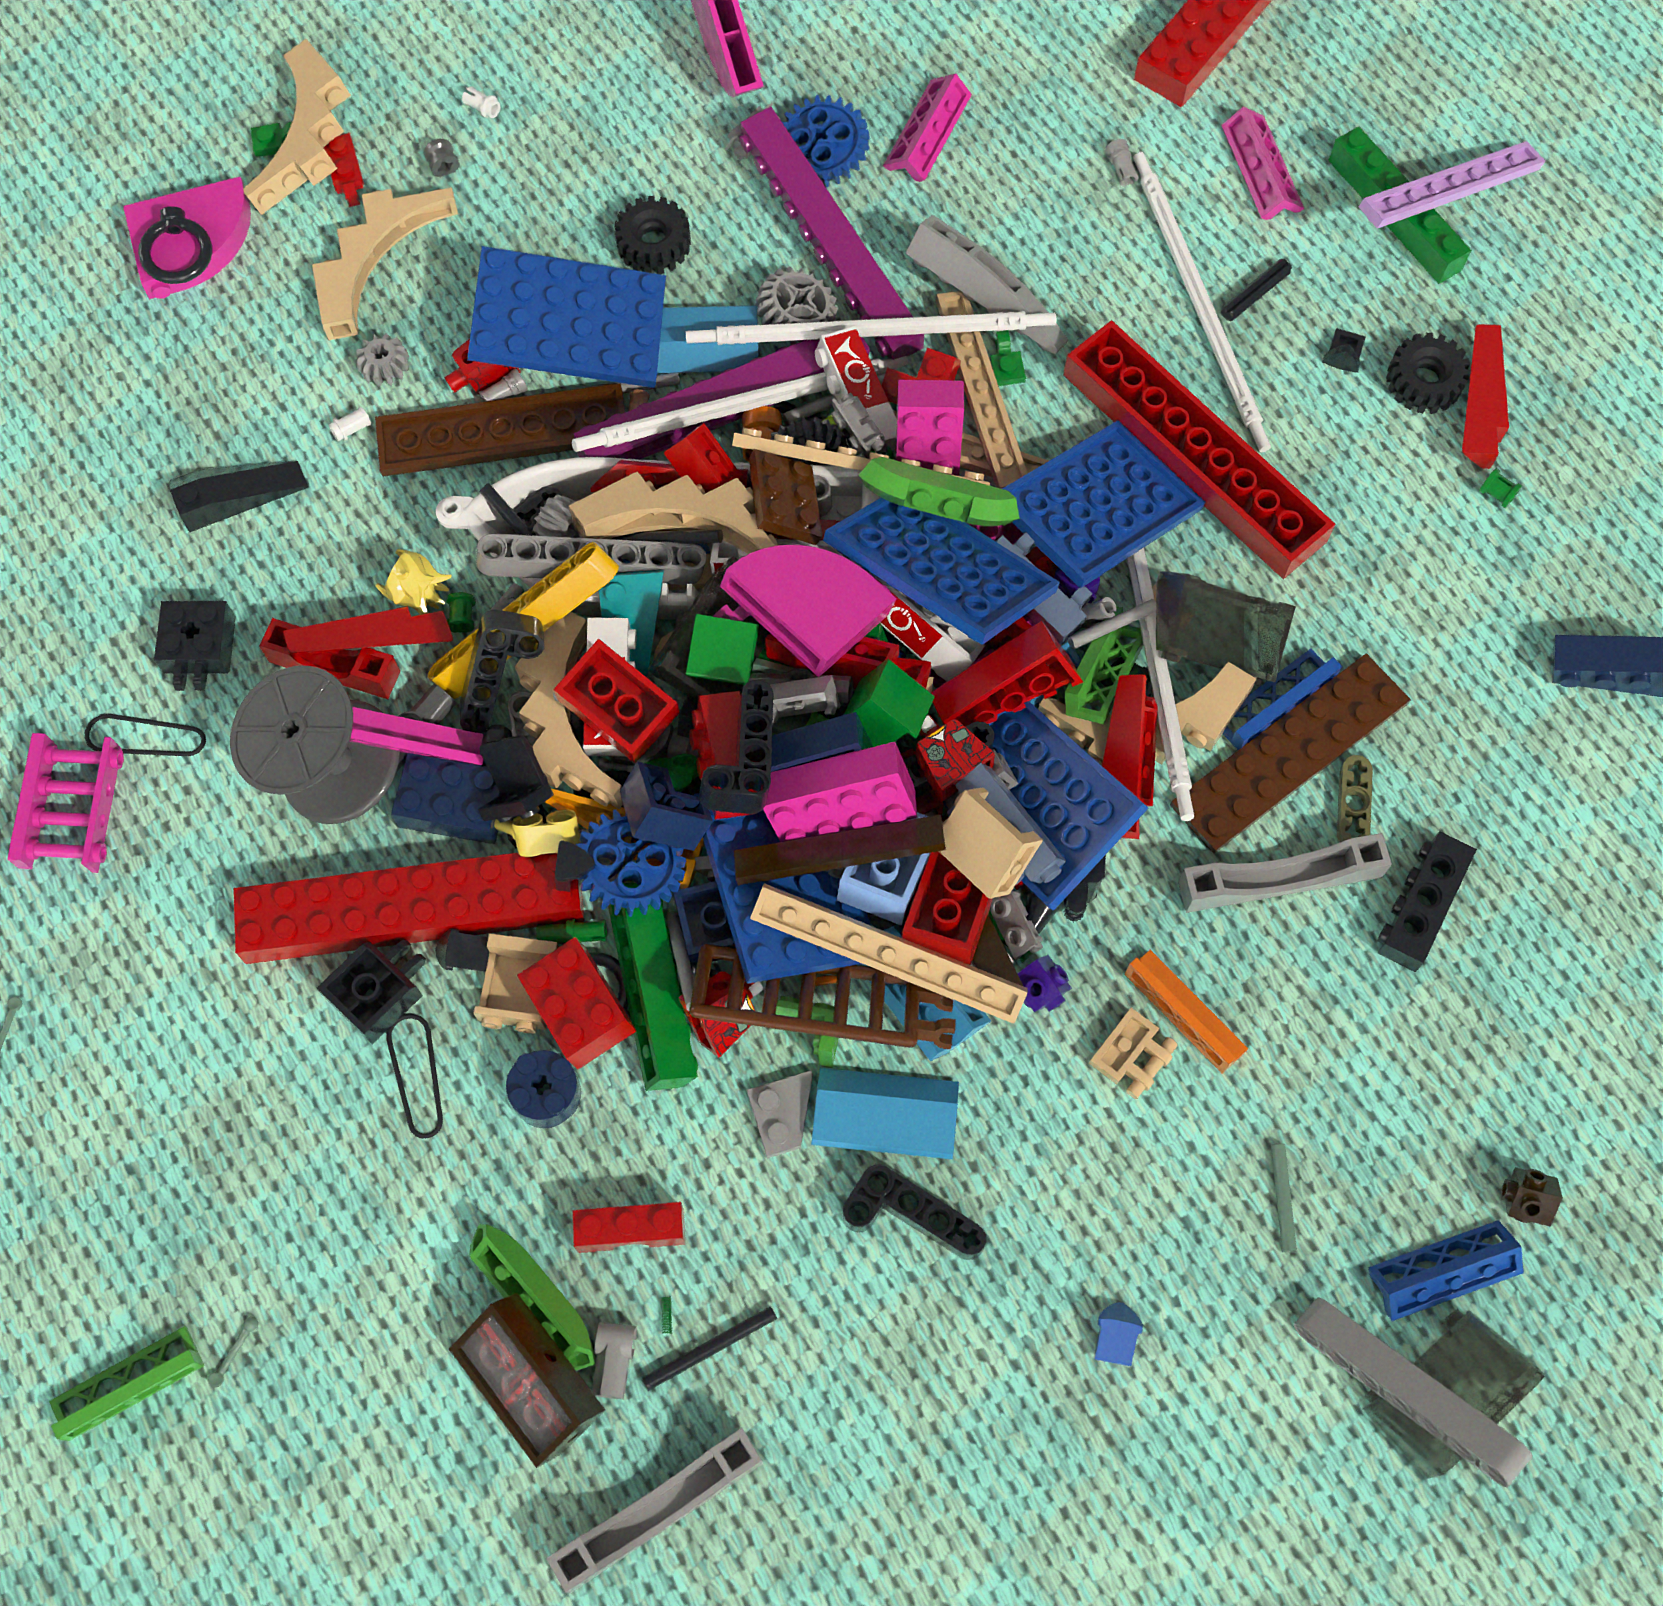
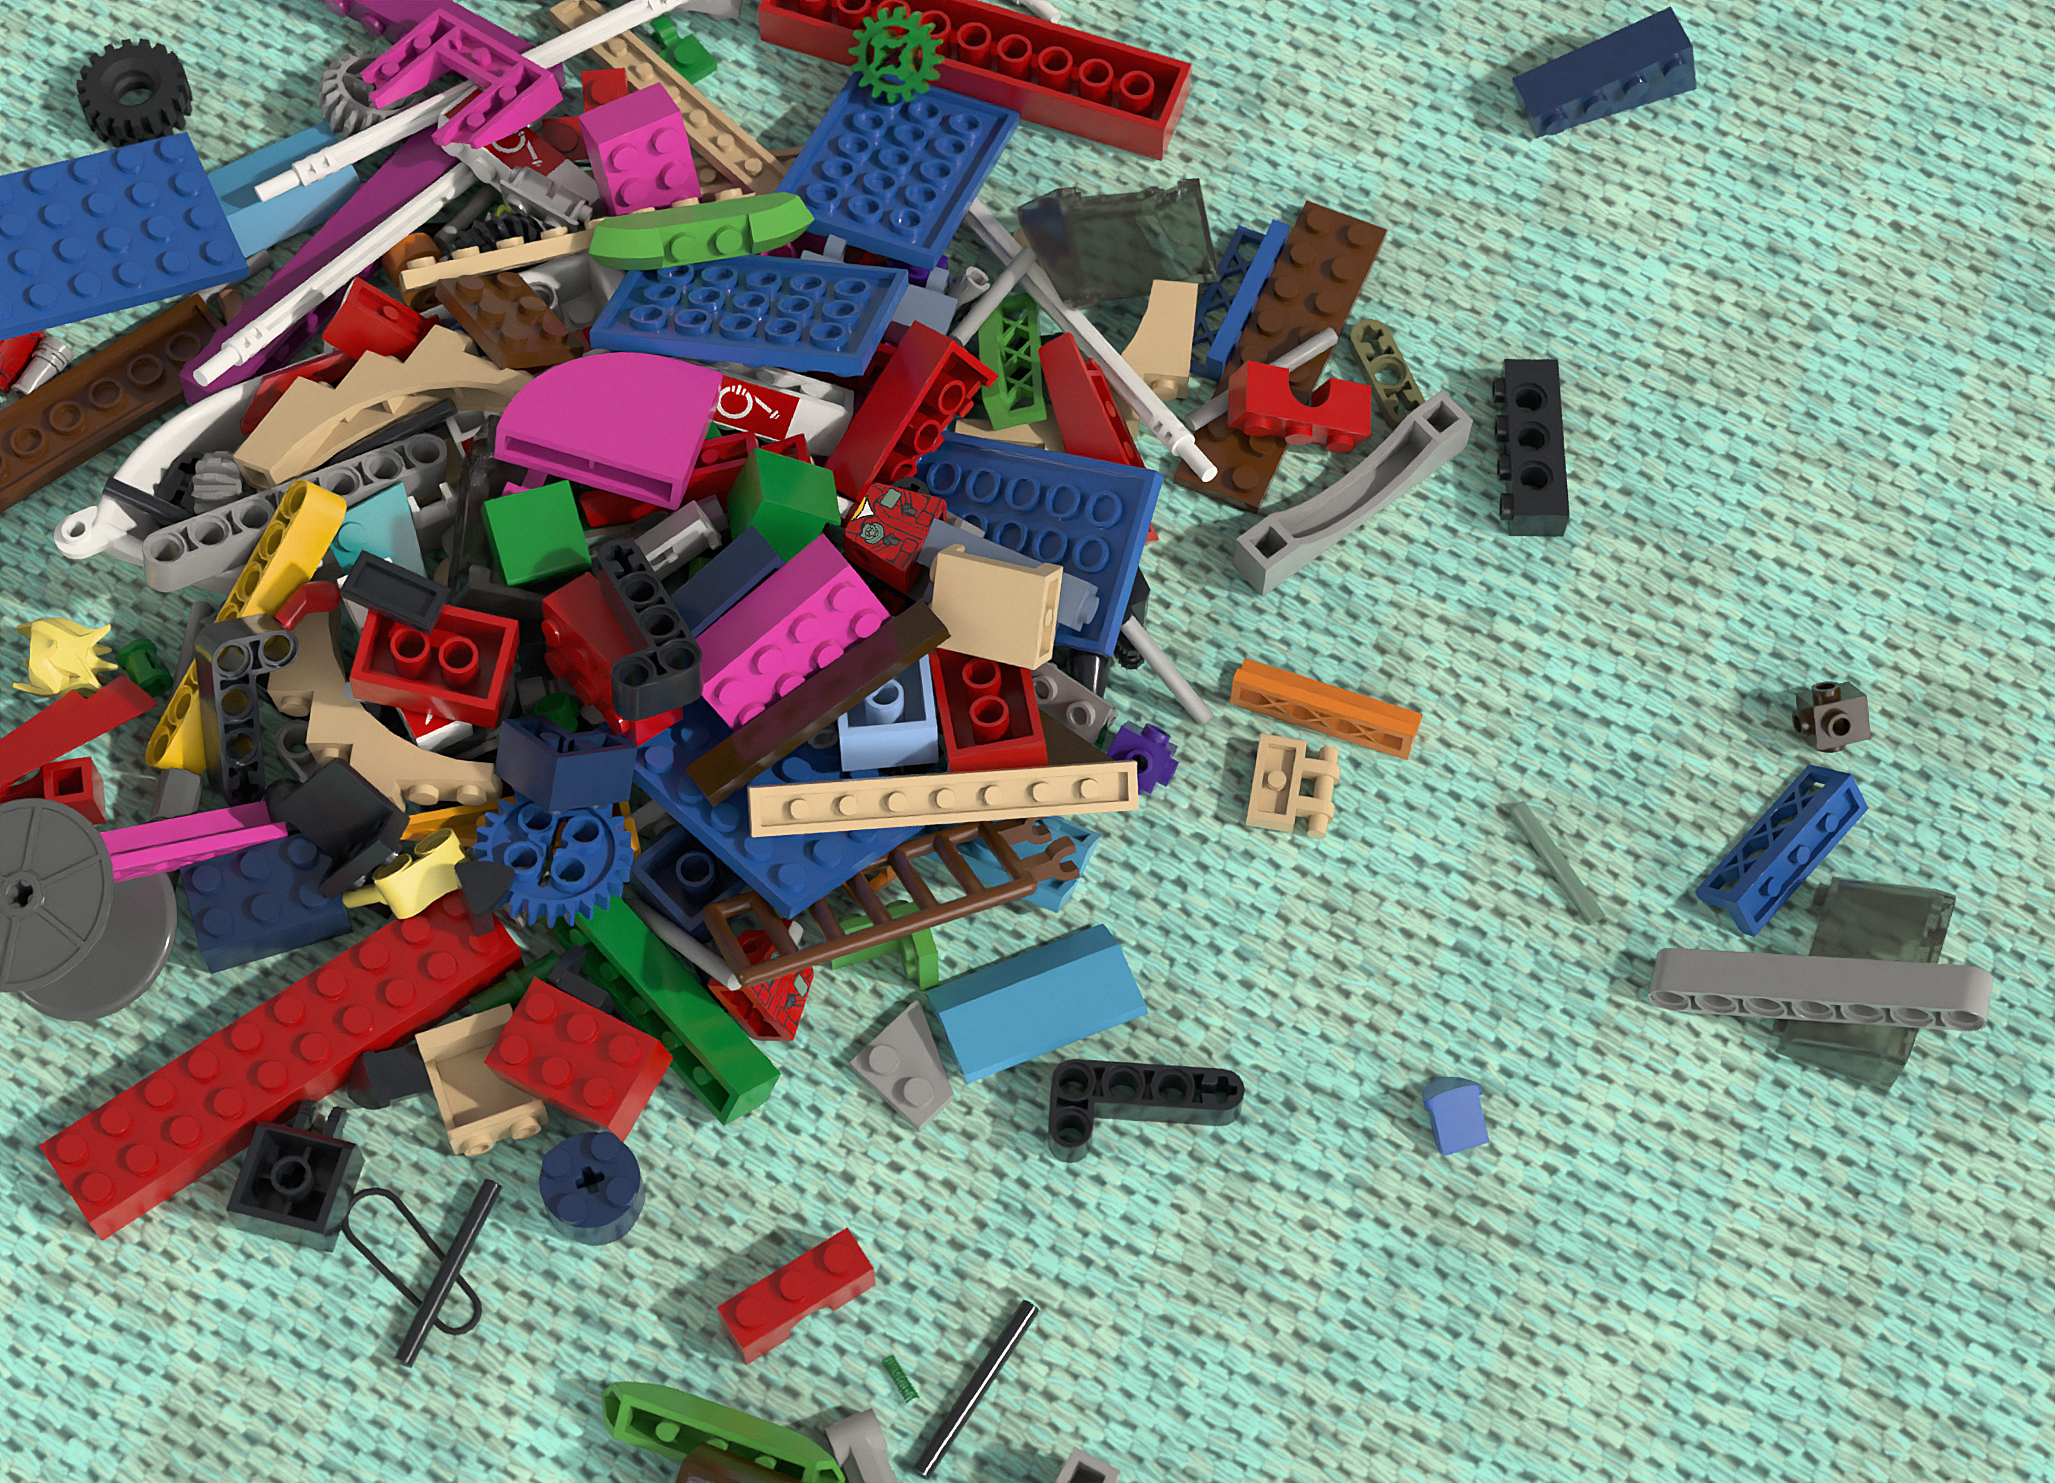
camera: 30 degrees left, 5 degrees down
none -> red arm [274,581,342,631]
none -> black tile [340,550,452,636]
none -> dark pink wedge [360,8,563,149]
none -> black bar [393,1179,502,1368]
none -> black tile [546,943,614,1015]
none -> green gear [849,6,945,103]
none -> light grey bar [1120,613,1213,725]
none -> light grey bar [1184,327,1338,431]
none -> red arch [1227,360,1371,453]

